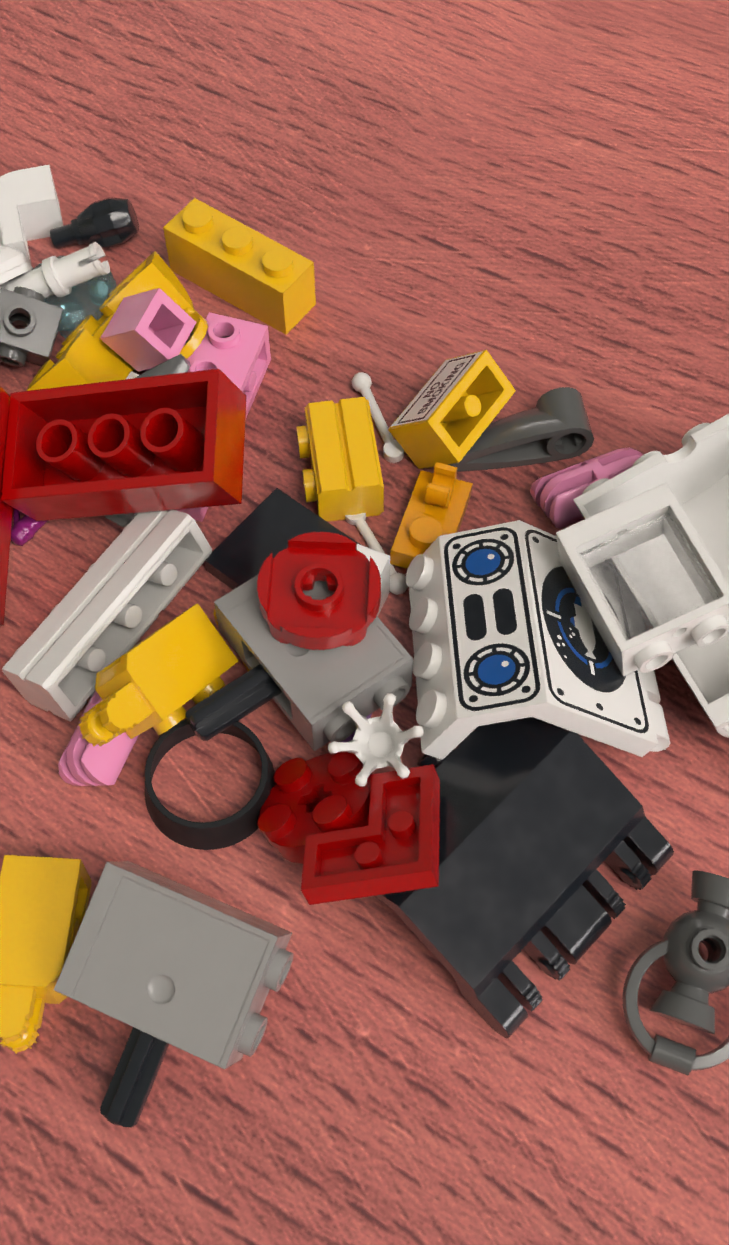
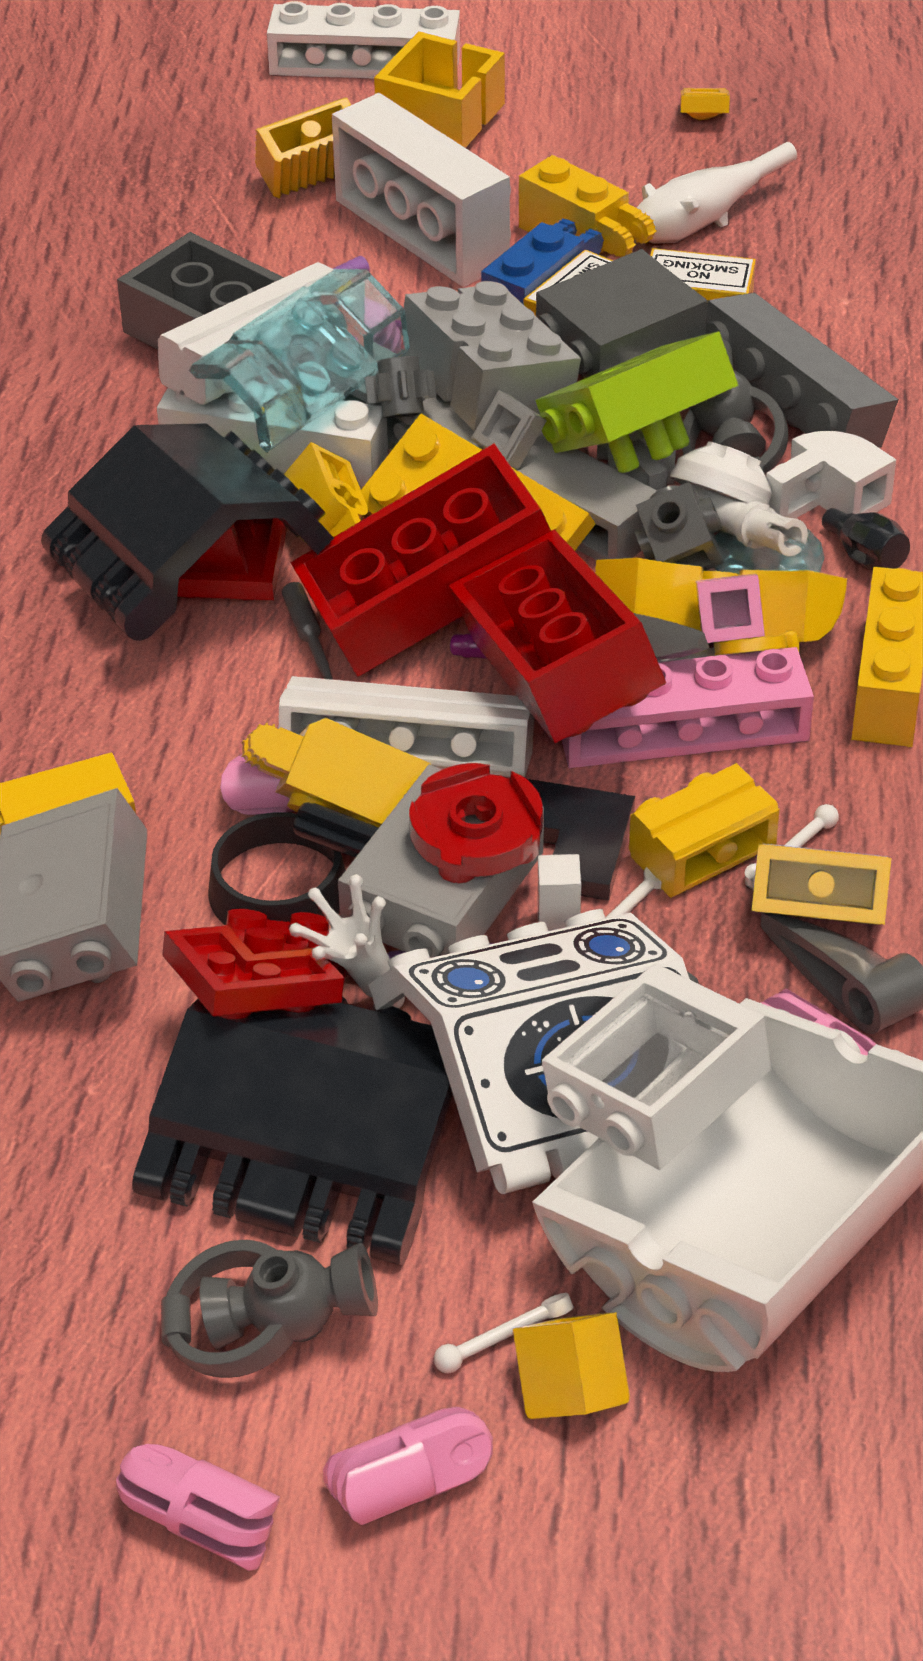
camera: 65 degrees right, 15 degrees down
light orange plate [390,462,473,569] -> none

